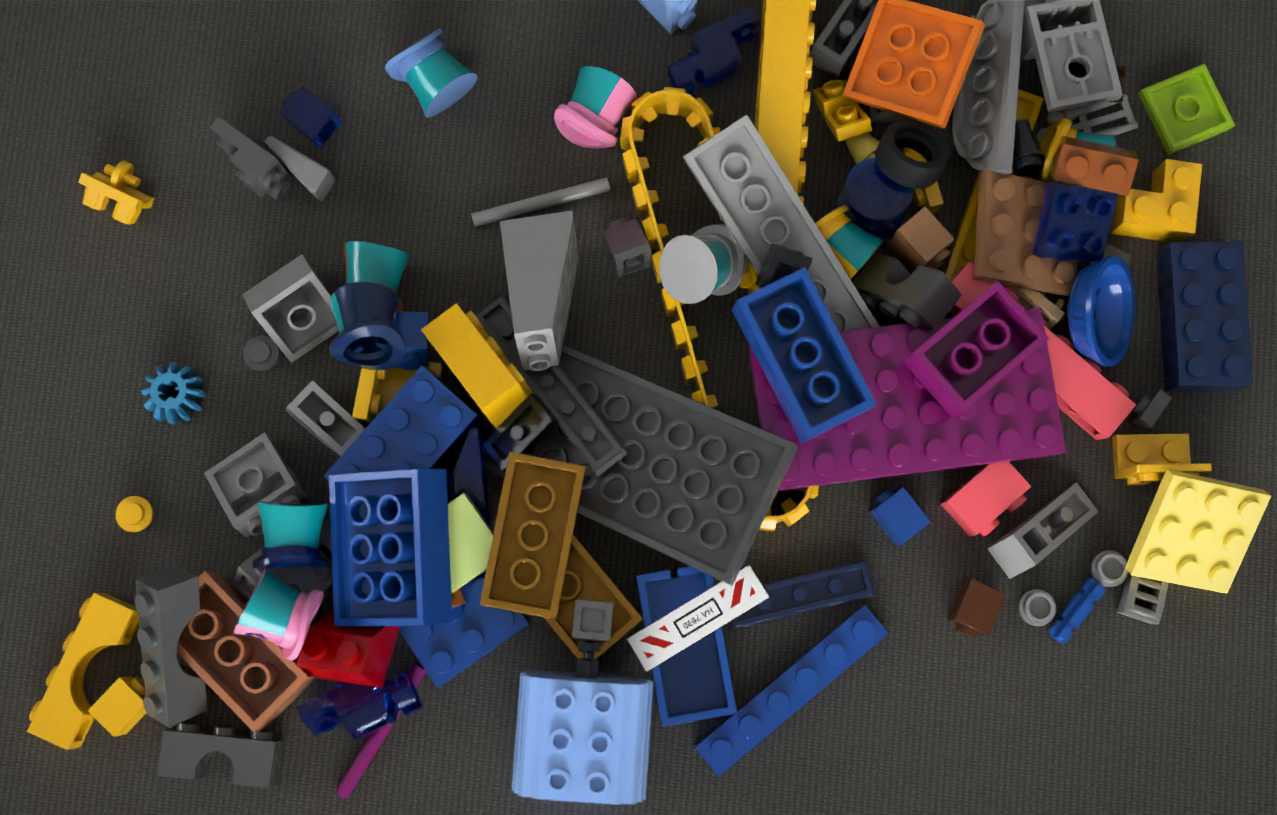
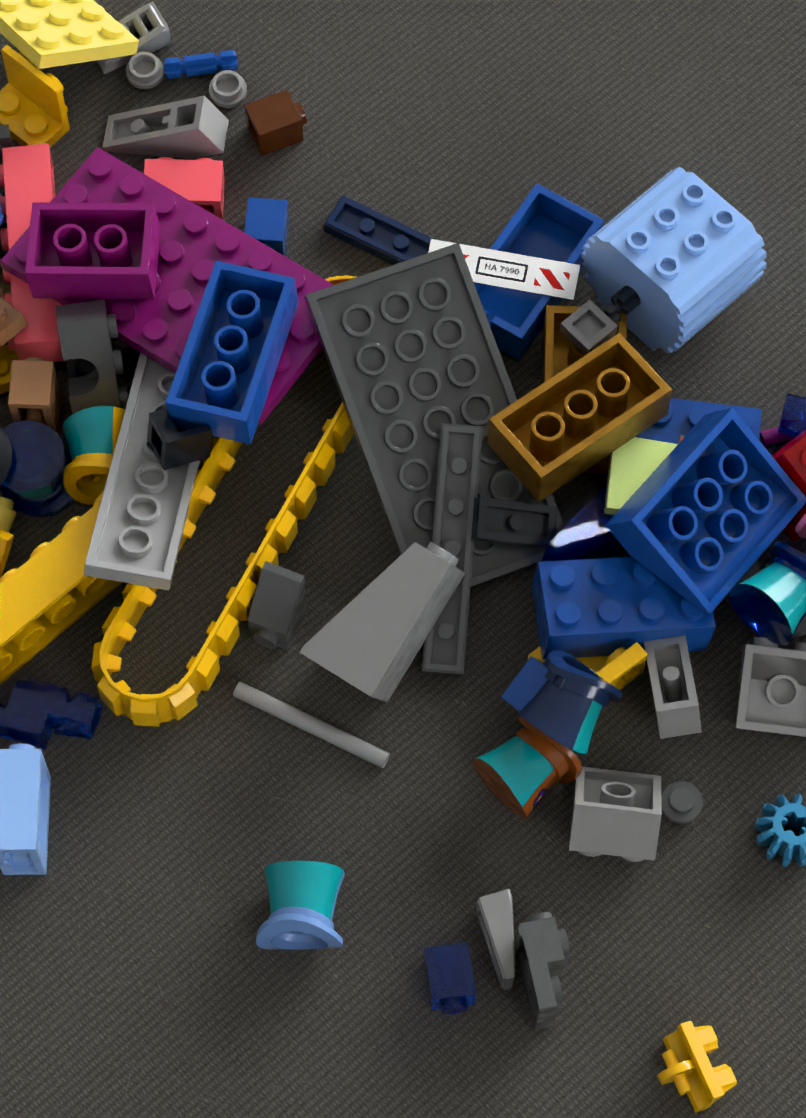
camera: 140 degrees left, 15 degrees down
yellow brick [421,303,533,429] -> none
bright pink hat [554,66,638,148] -> none
light grey hat [659,224,747,304] -> none
blue plate [695,605,889,777] -> none

